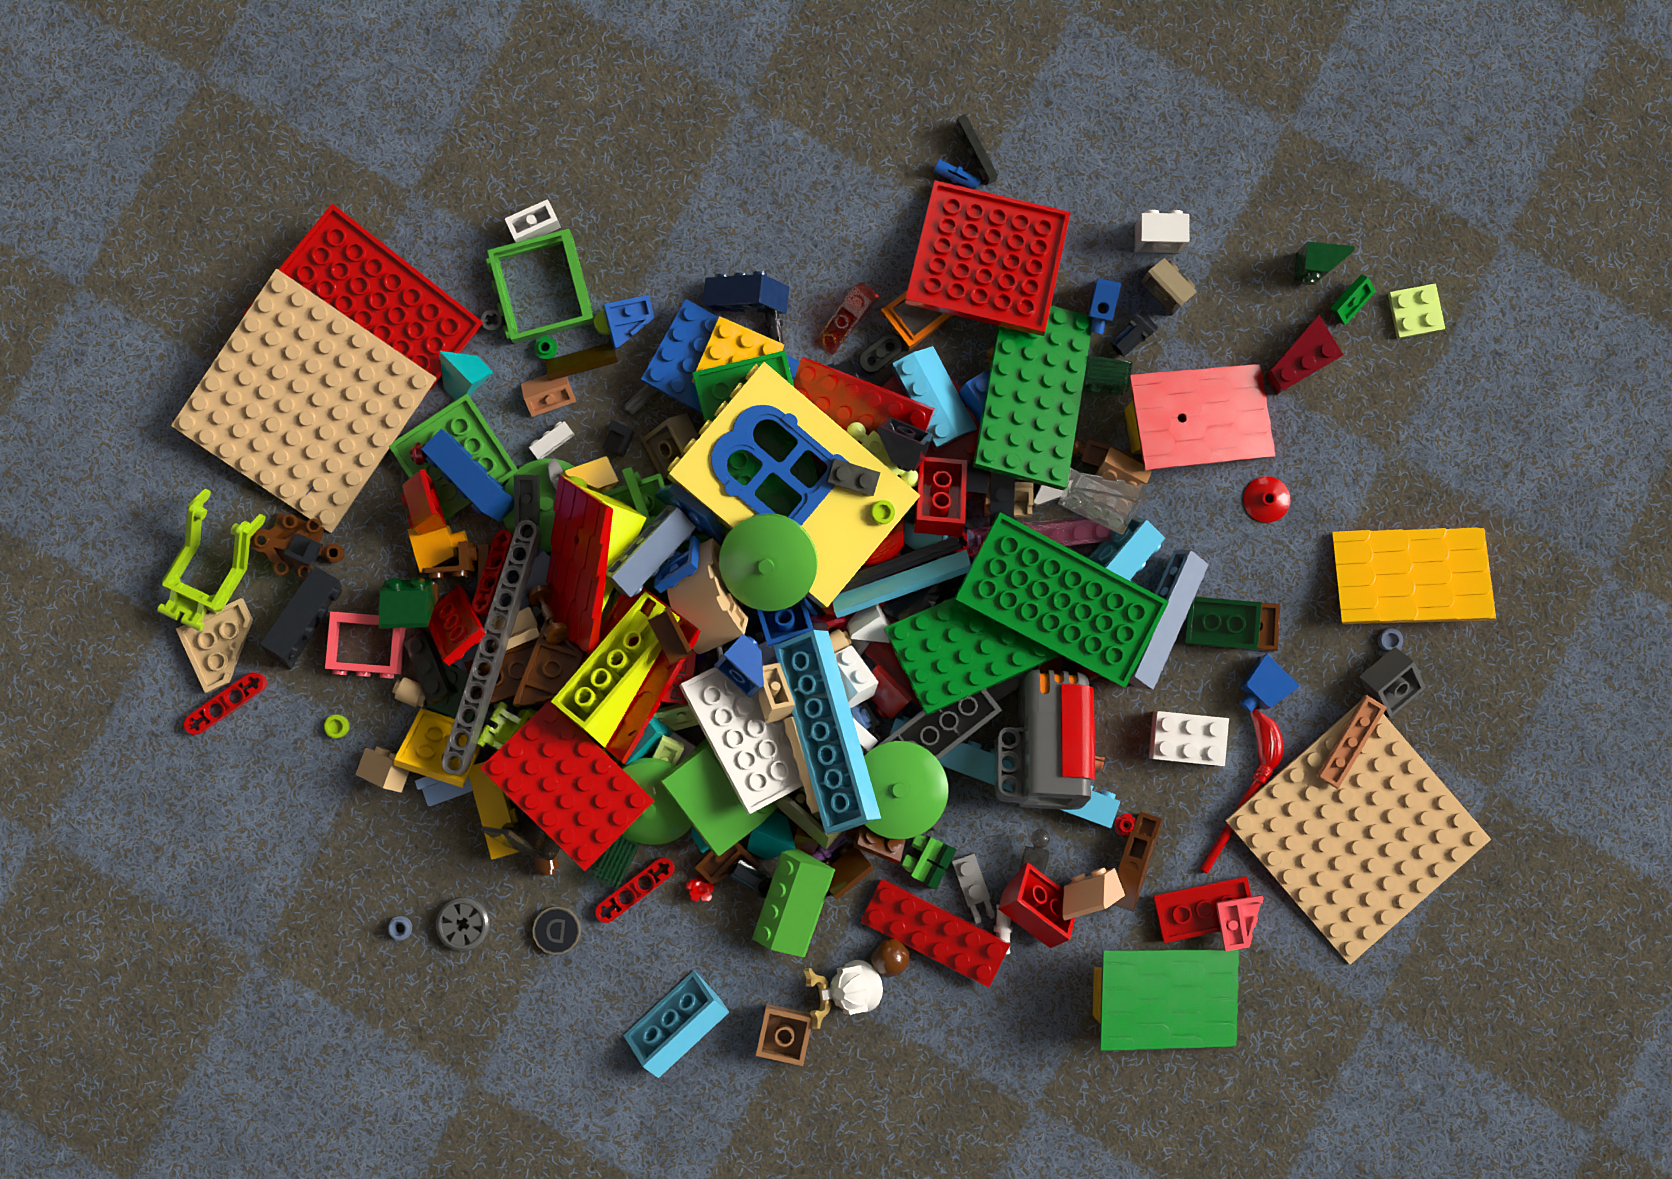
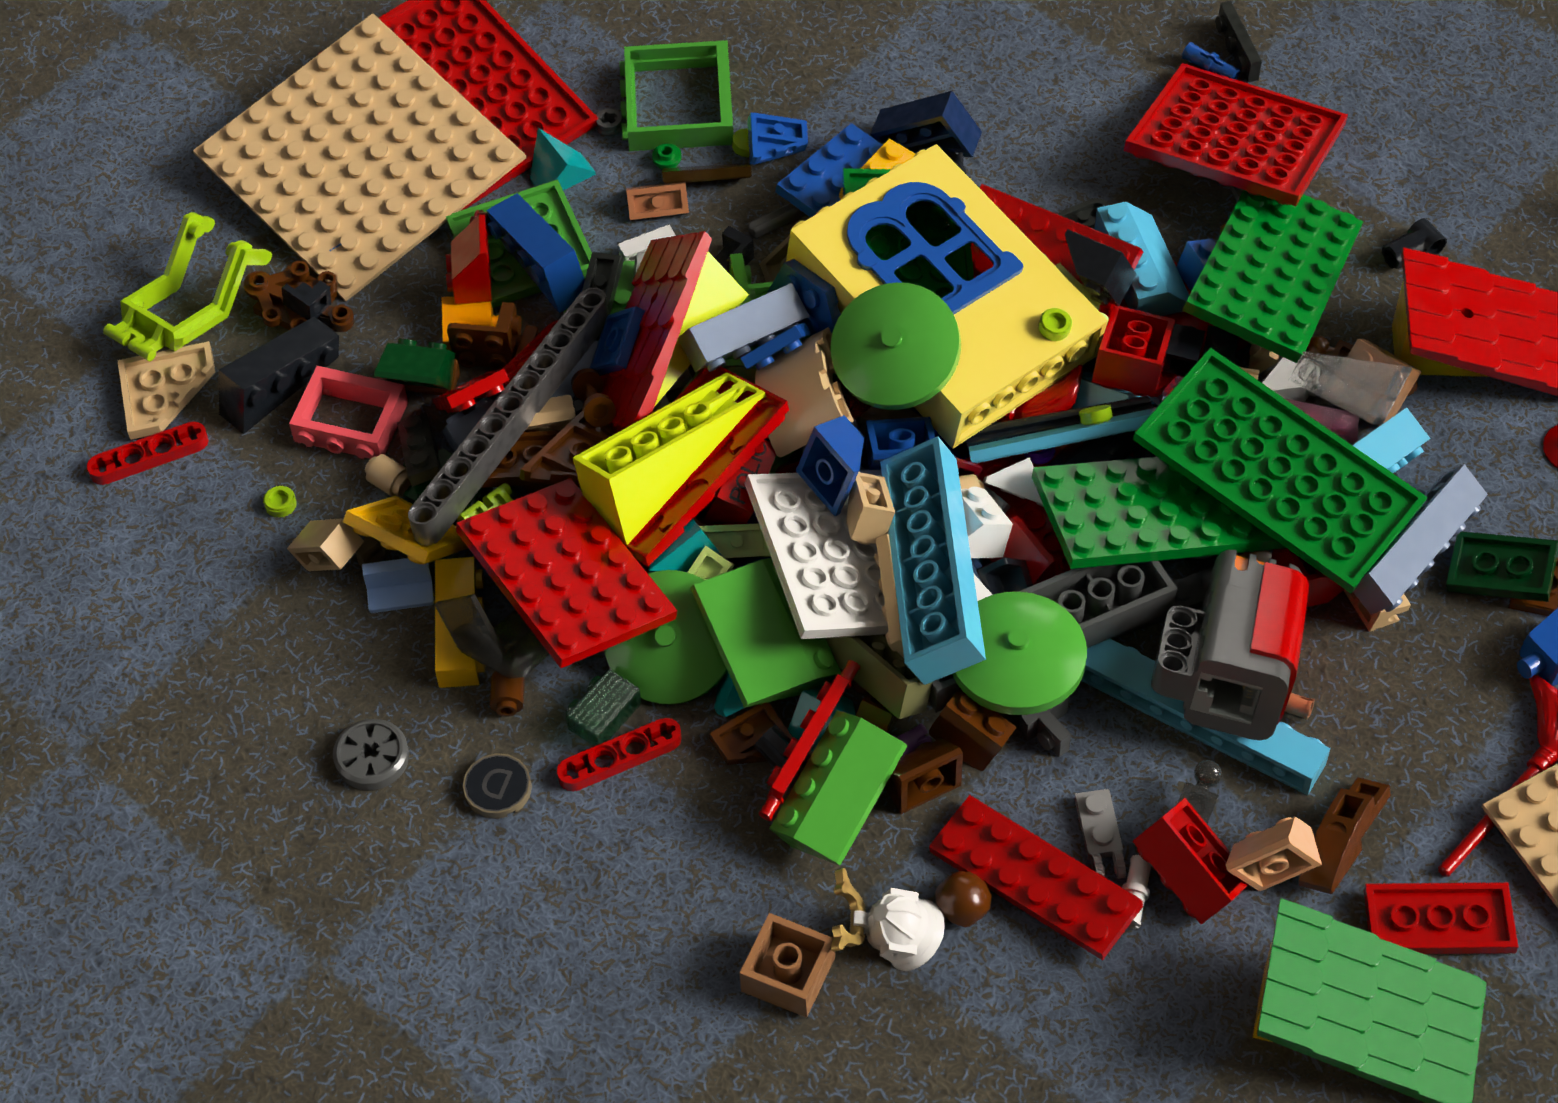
camera: 15 degrees right, 30 degrees down
sand blue plate [388,916,412,940] -> none
white brick [505,199,561,242] -> none
medium azure slope [623,970,729,1078] -> none
reddish brown panel [648,606,693,665] -> none
red plant [685,875,714,903] -> none
clear red slope [815,282,879,355] -> none
pearl dark grey plate [826,458,881,496] -> none
window [880,290,953,351] -> none
bright green hips [901,835,957,890] -> none
clear green brick [1083,356,1133,396] -> none
blue torso [1087,278,1121,335] -> none
red plate [1114,813,1137,837] -> none
white brick [1134,210,1189,253] -> none
dark tan slope [1141,258,1197,315] -> none
white brick [1149,711,1229,766] -> none
coral wing [1215,895,1263,951] -> none
none -> blue tile [590,306,645,376]
none -> red plate [758,660,861,821]
none -> black panel [978,558,1033,595]
none -> lime tile [1079,405,1113,425]

